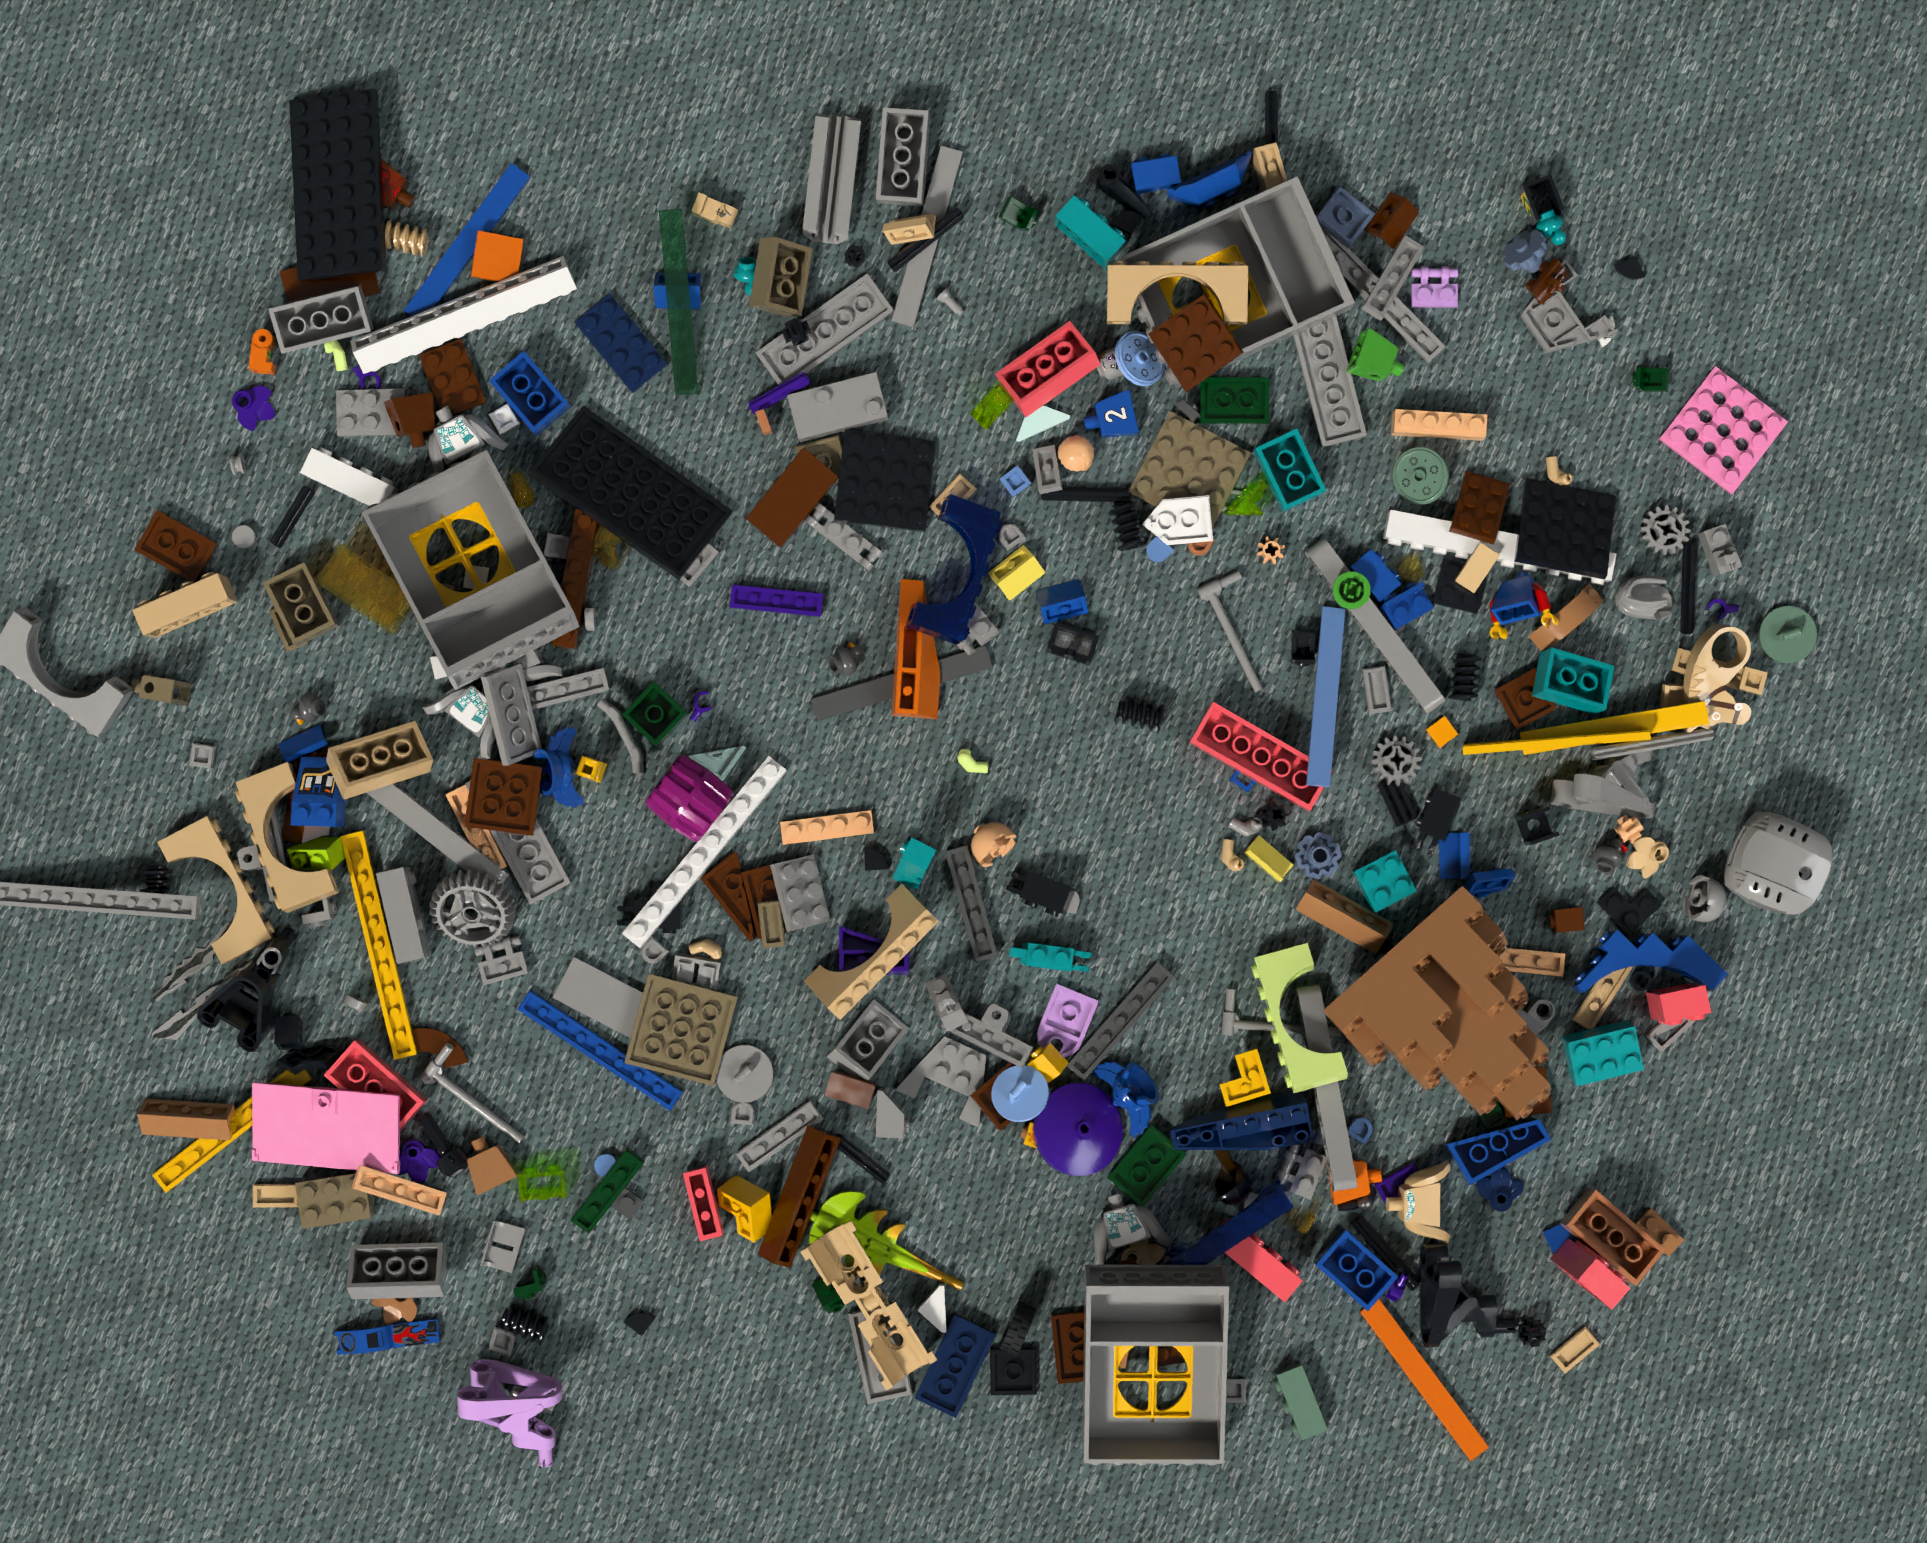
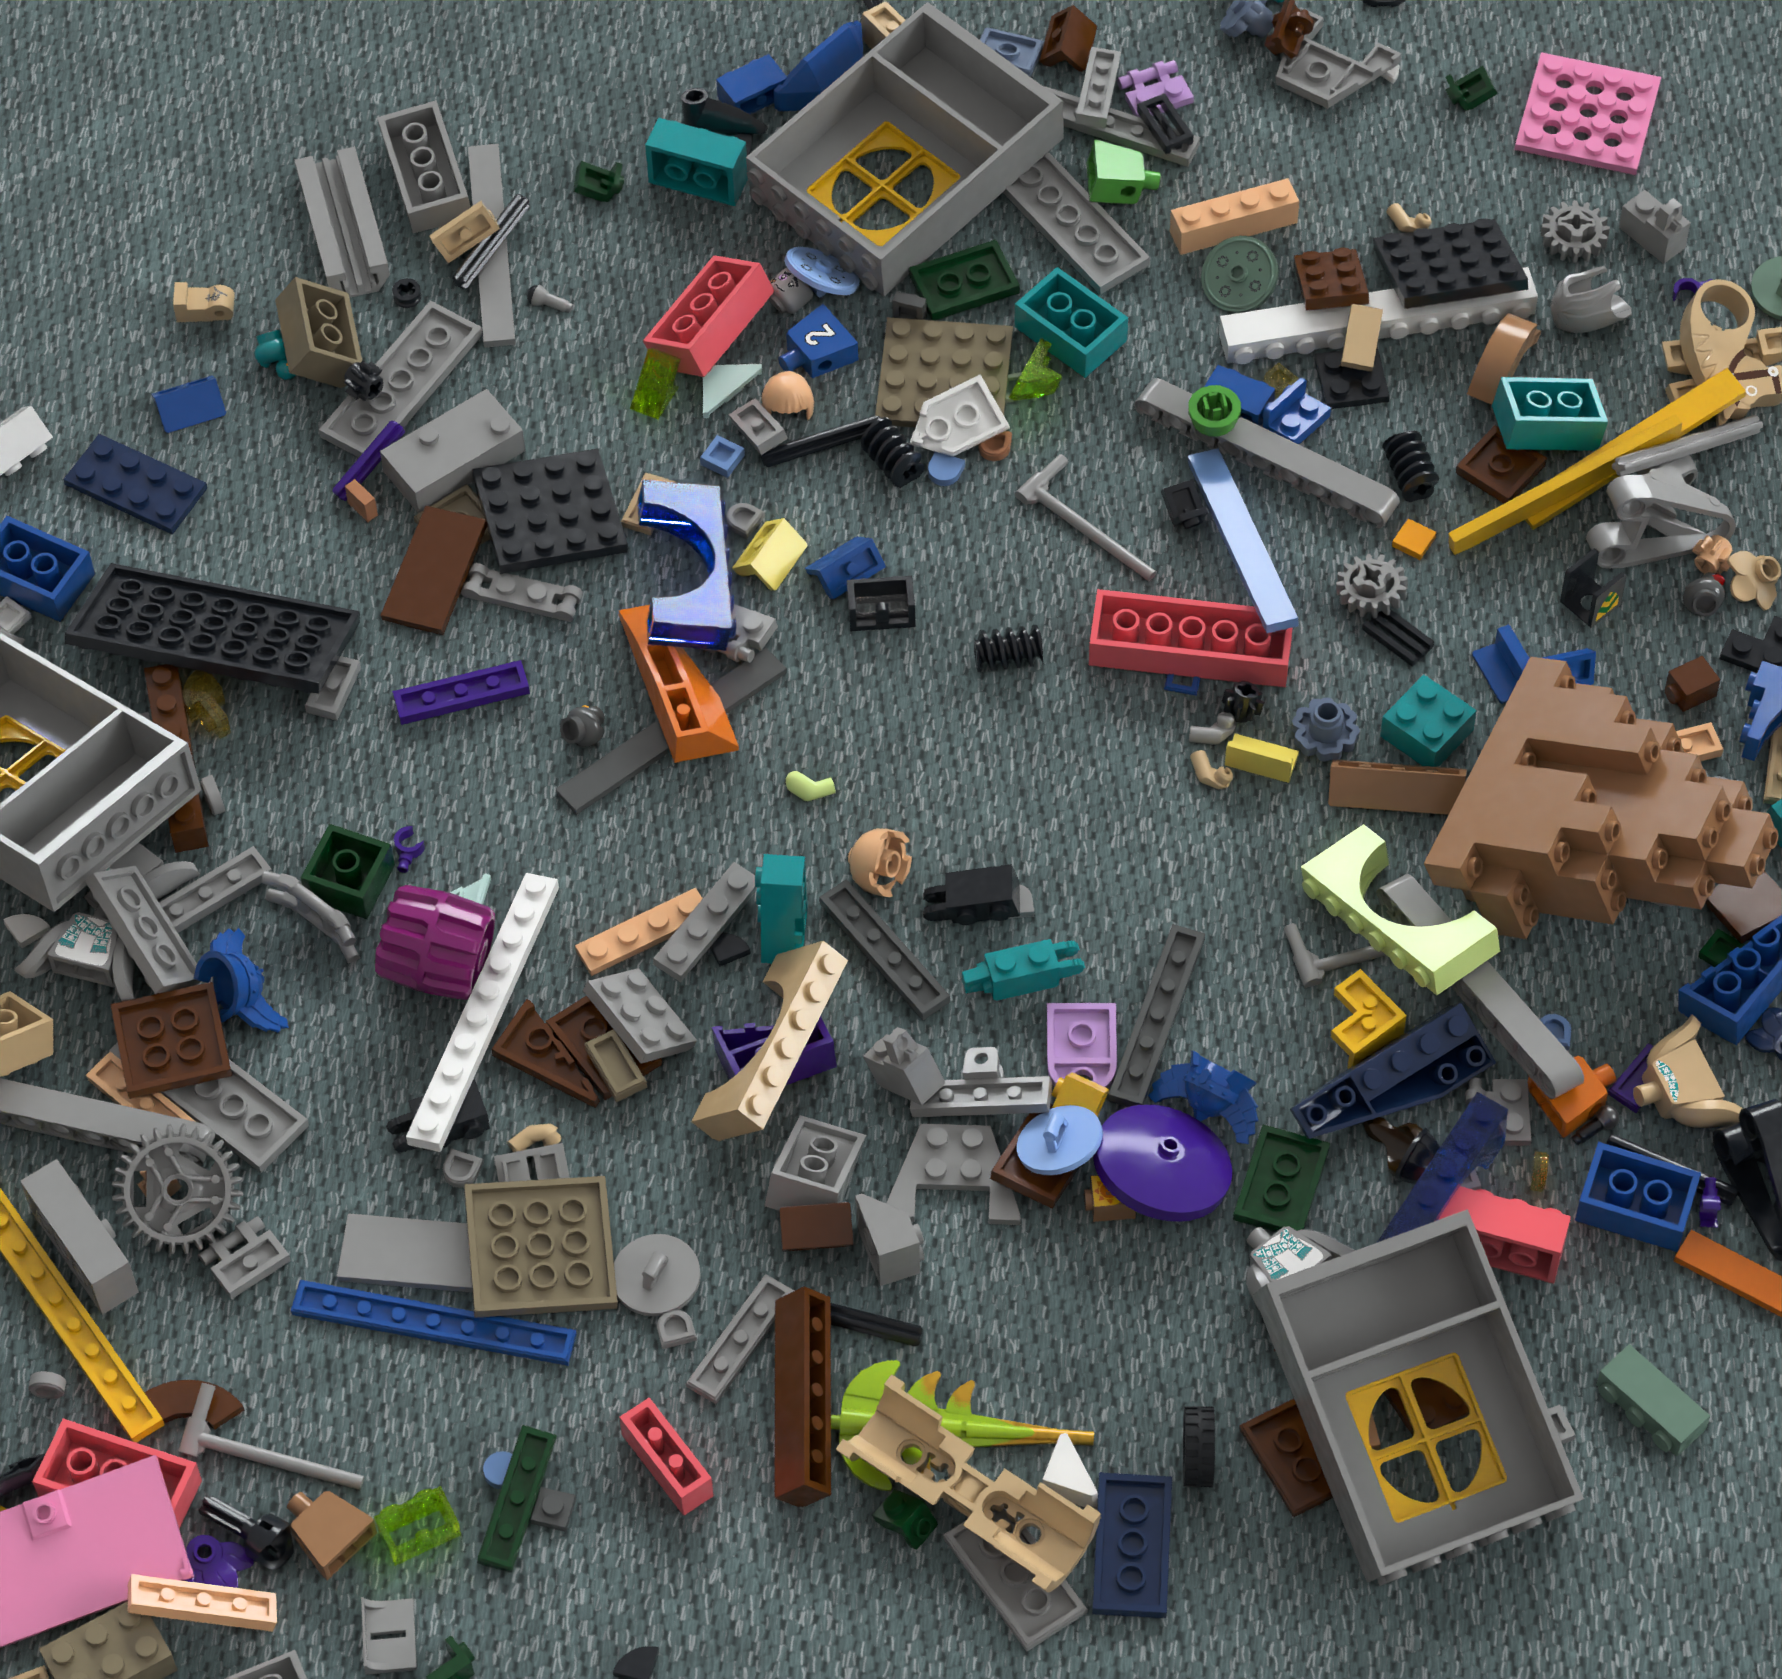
camera: 20 degrees left, 30 degrees down
yellow leg [575,755,607,783] -> none
clear green tile [659,209,699,396] -> none
yellow panel [717,1175,772,1243] -> none
black tile [990,1347,1037,1395] -> none
tan arch [1107,261,1248,325] -> none
reddish brown plate [1148,294,1244,392] -> none
light nougat gear [1256,536,1285,565] -> none
light grey tile [1362,666,1392,715] -> none
black hinge [1414,788,1462,856] -> none
blue torso [1489,572,1559,640] -> none
black axle [1680,544,1696,635] -> none
none -> light grey plate [653,862,757,983]
none -> black tile [1137,93,1194,154]

